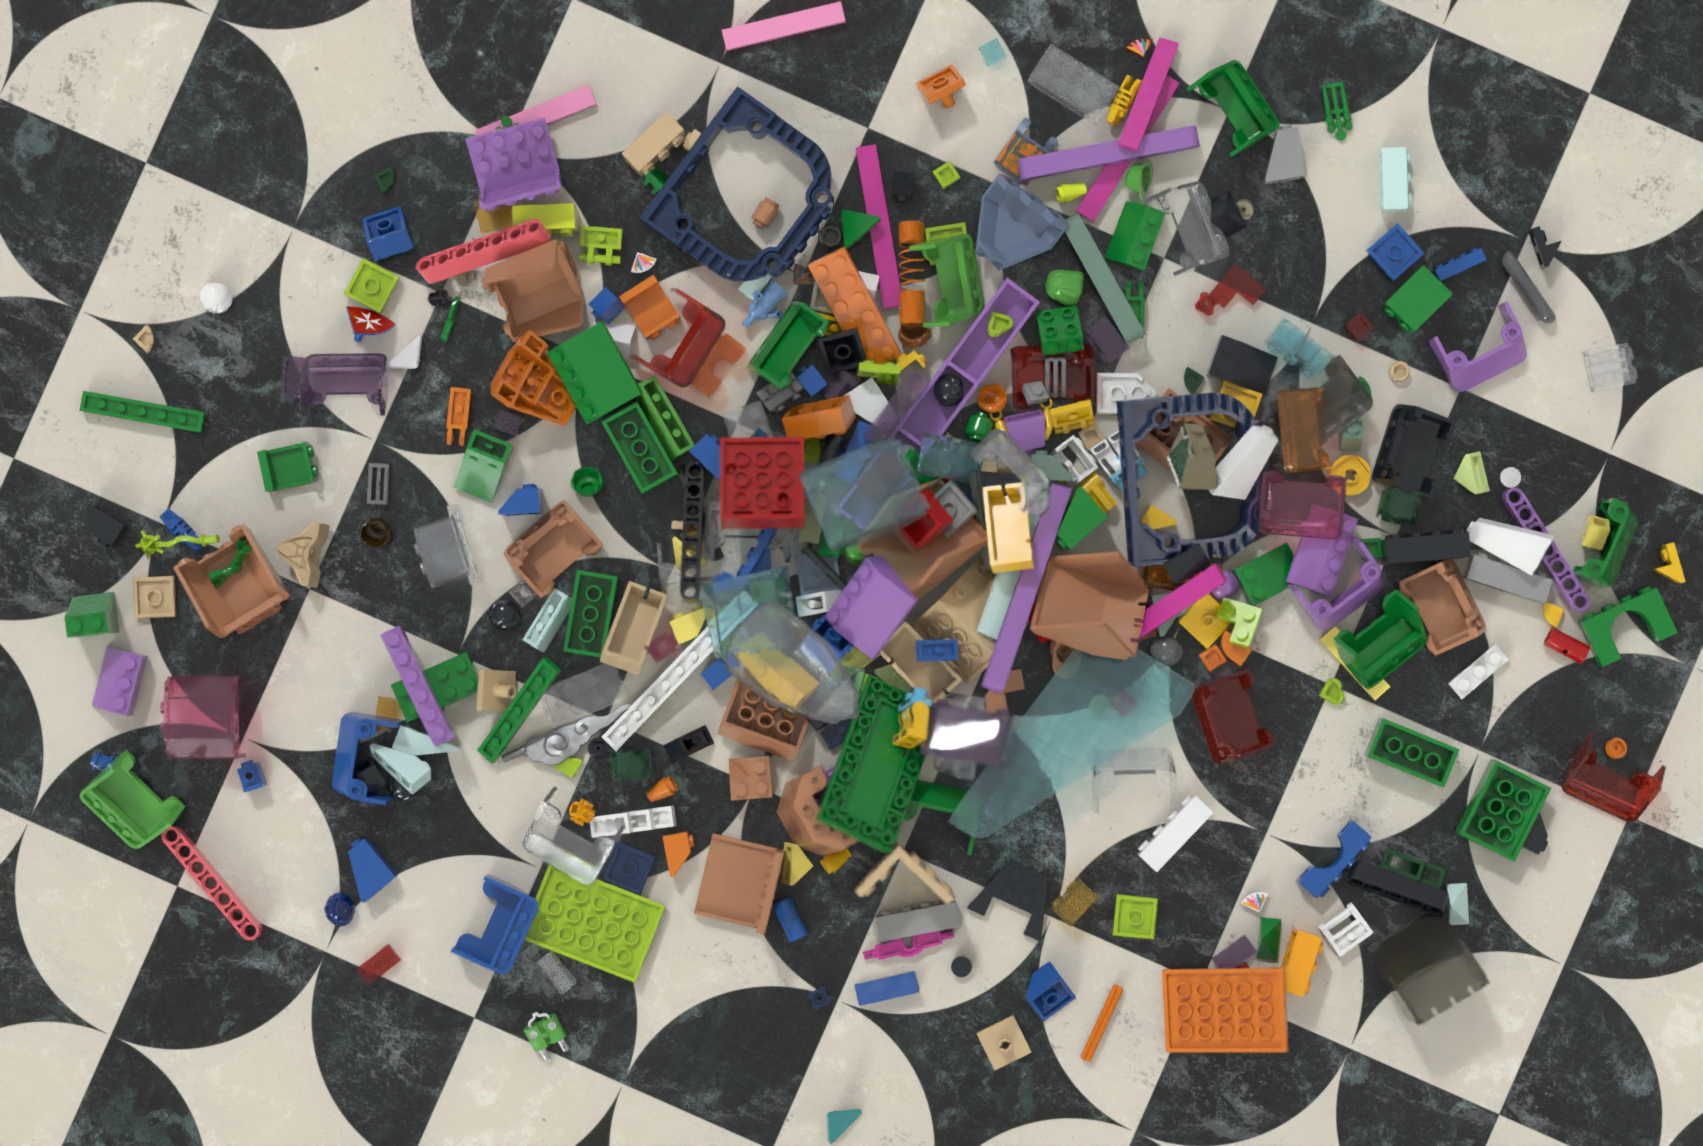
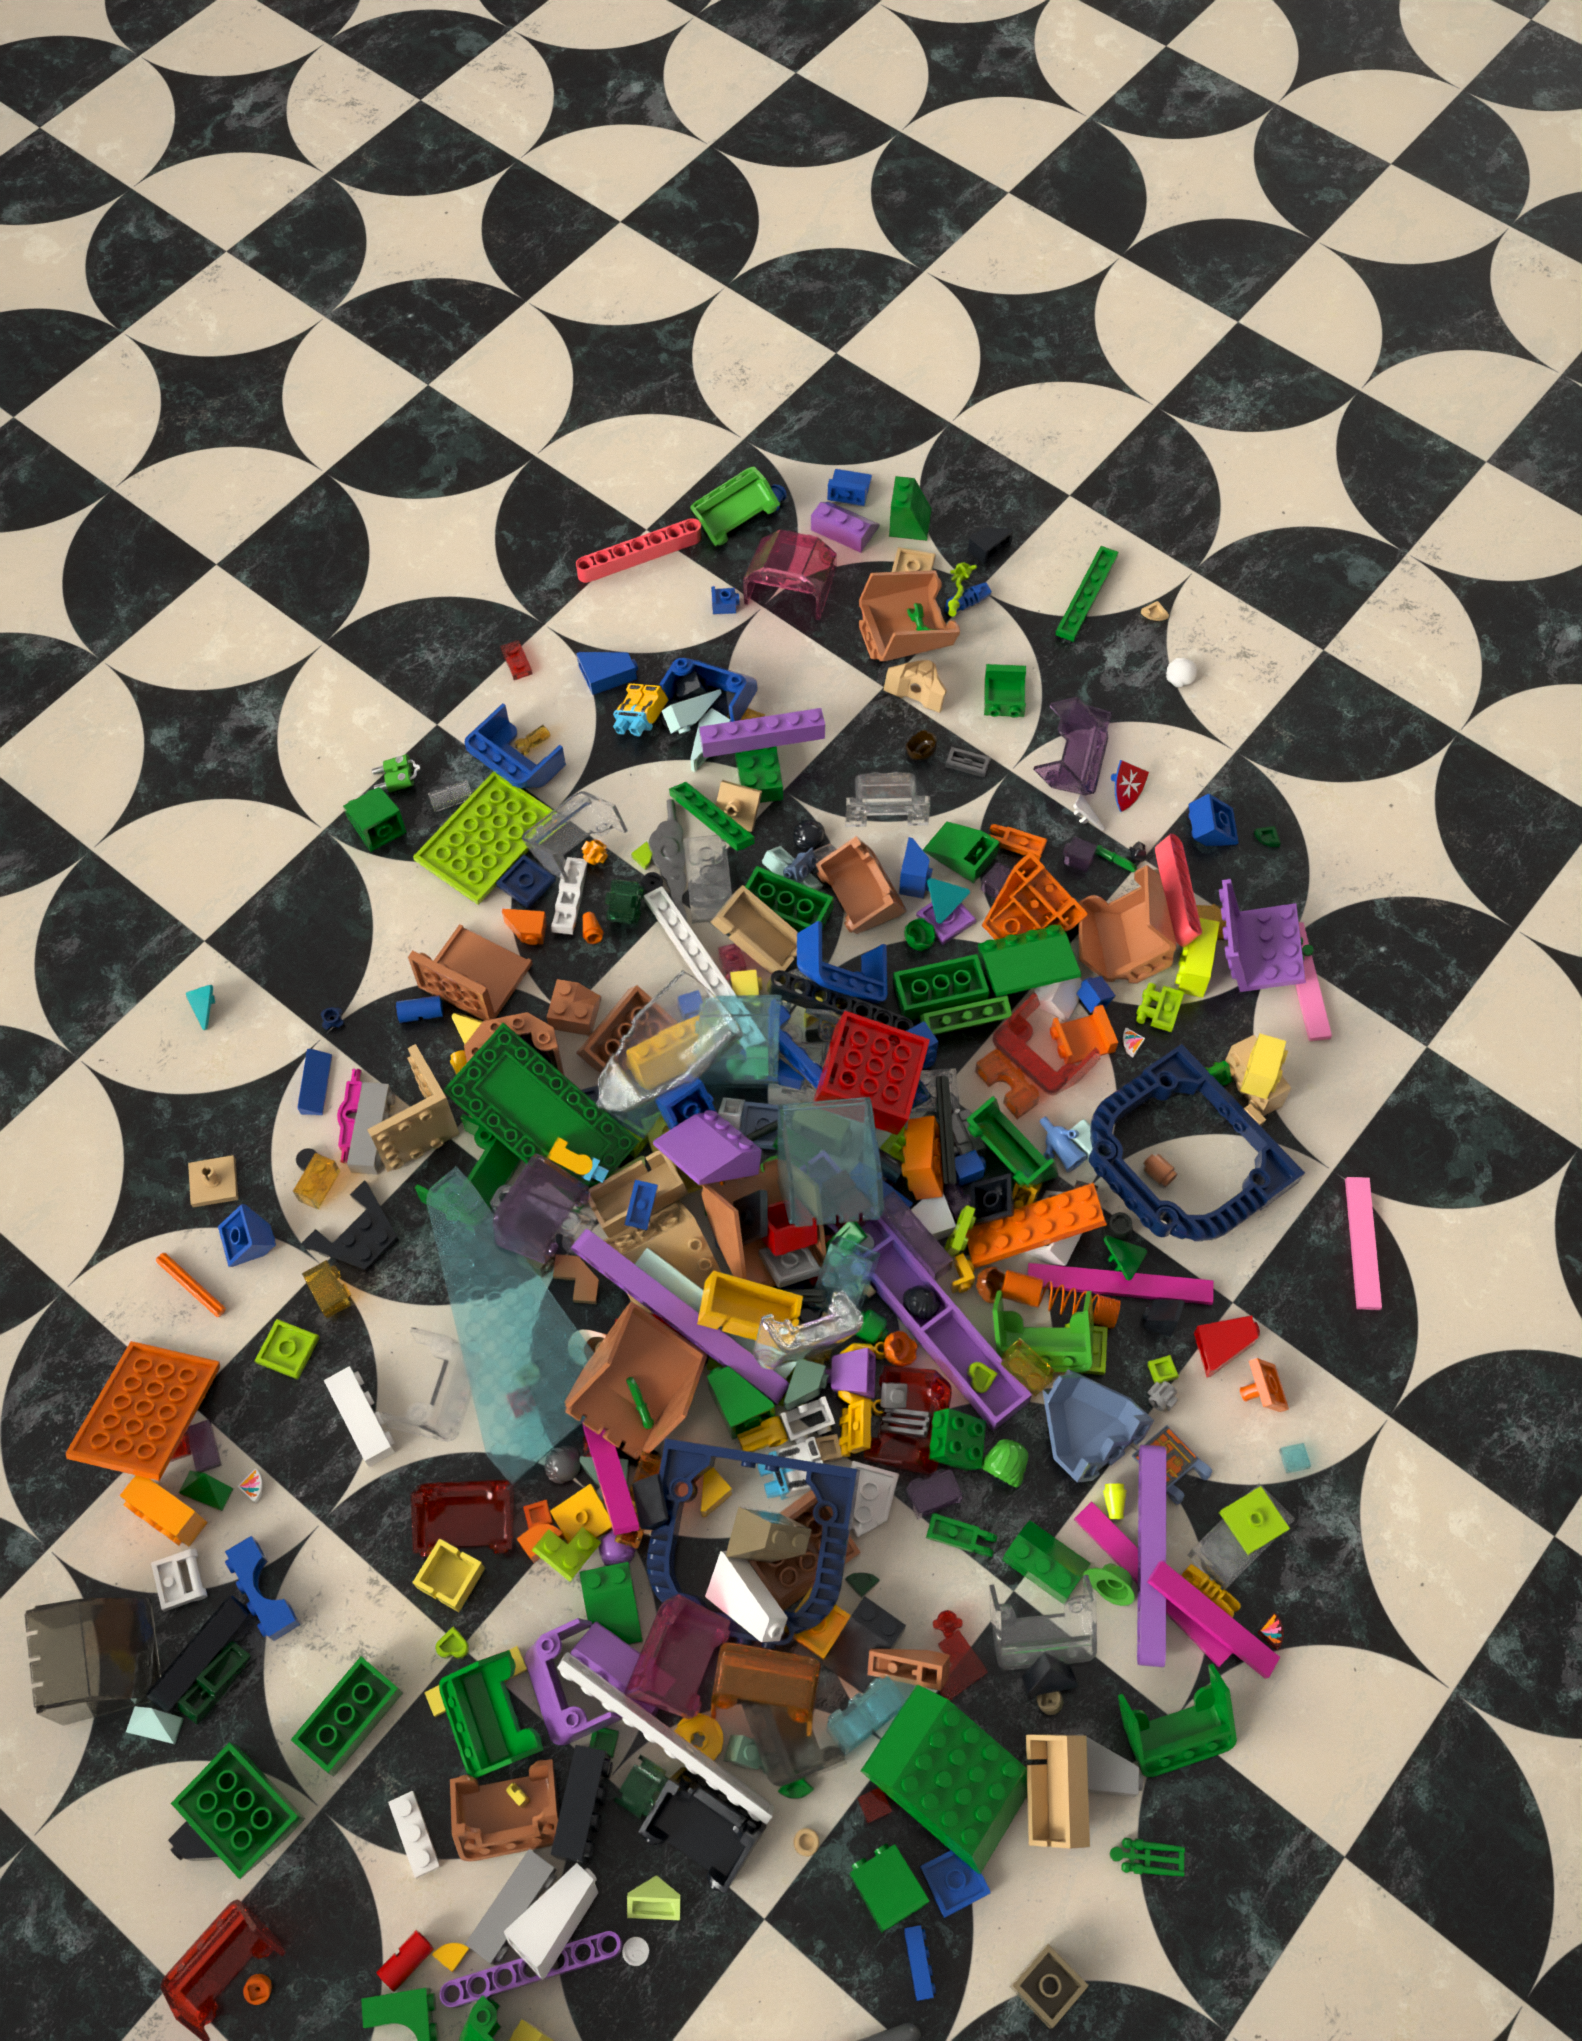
camera: 105 degrees right, 25 degrees down
clear blue hair [324,893,355,926] -> none
lime plate [344,258,400,314] -> none
black slope [663,725,714,763] -> none
sand green beam [1065,213,1146,344] -> none
light aqua brick [1379,147,1411,212] -> none
medium lavender windscreen [1428,301,1527,392] -> none
none -> clear yellow brick [293,1153,340,1209]
none -> green slope [343,787,407,852]
none -> light yellow piece [413,1539,485,1612]
none -> light yellow tile [506,1782,530,1808]
none -> clear yellow bar [514,725,550,755]
none -> white plate [557,1652,774,1824]
none -> hips [613,683,668,736]
none -> green piece [626,1377,654,1429]
none -> black plate [733,1189,768,1246]
none -> sand blue hinge [783,847,817,883]
none -> blue windscreen [797,921,887,1004]
none -> blue bracket [827,469,872,506]
none -> green slope [860,1685,1028,1874]
none -> nougat slope [867,1649,951,1691]
none -> medium lavender tile [916,902,976,945]
none -> teal piece [927,878,970,923]
none -> pearl dark grey axle [936,1076,956,1185]
none -> clear yellow brick [1001,1338,1054,1397]
none -> dark tan brick [1009,1944,1089,2029]
none -> tan piece [1026,1734,1090,1849]
none -> clear purple brick [1063,837,1097,873]
none -> light grey gear [1147,1381,1178,1411]
none -> red slope [1194,1315,1260,1377]
none -> lime plate [1219,1486,1290,1555]
none -> light yellow brick [1240,1033,1288,1099]

